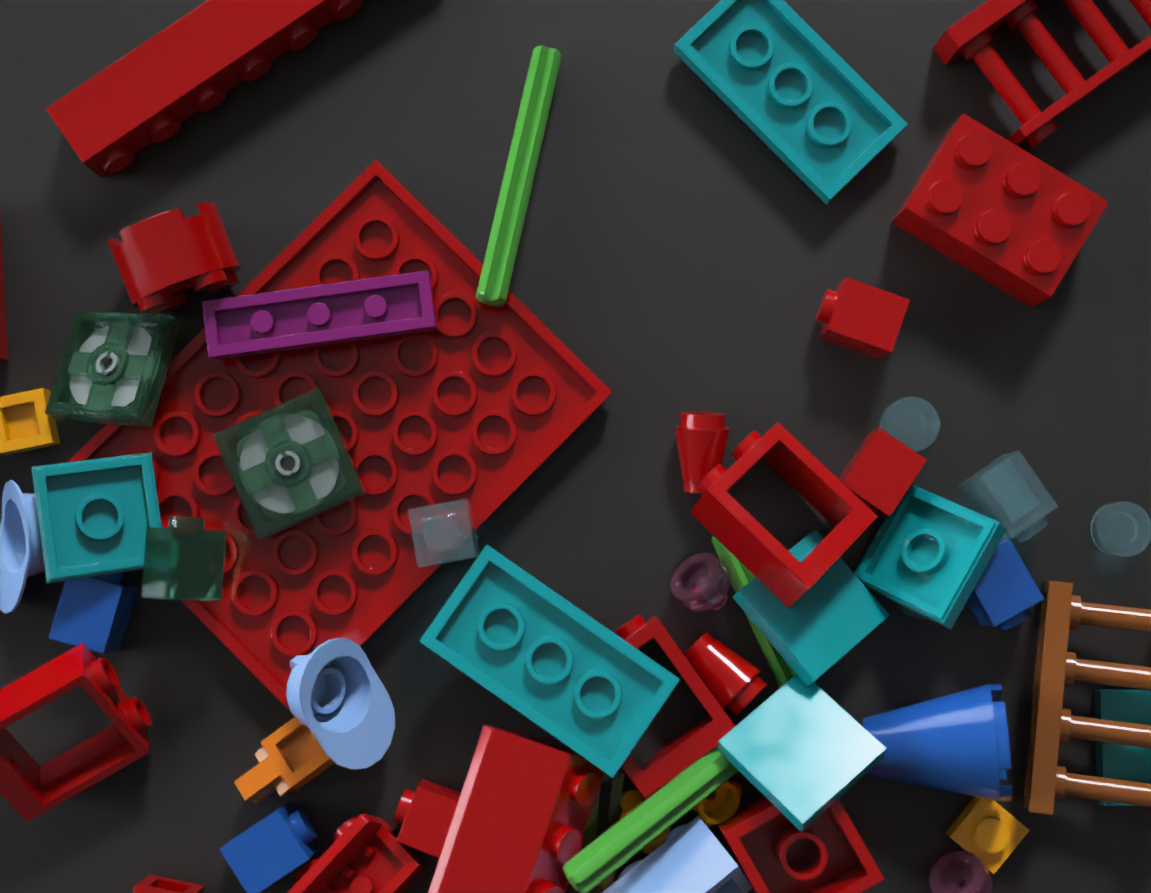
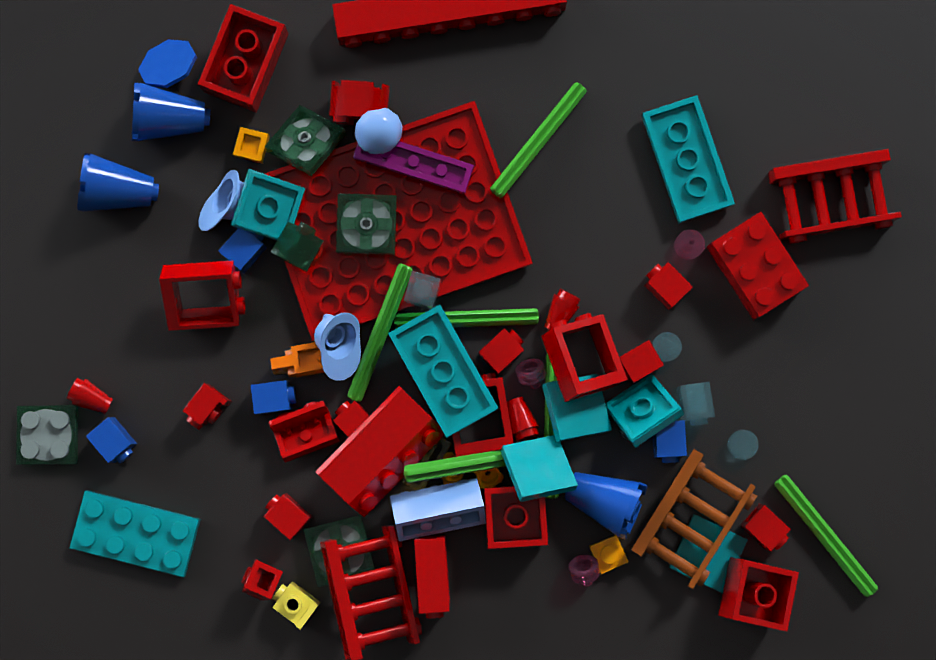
camera: 30 degrees right, 0 degrees up
none -> bright green axle [347,264,413,402]
none -> light blue hair [355,108,403,154]
none -> bright green axle [394,308,539,329]
none -> red brick [478,328,524,375]
none -> clear pink tile [674,229,705,260]

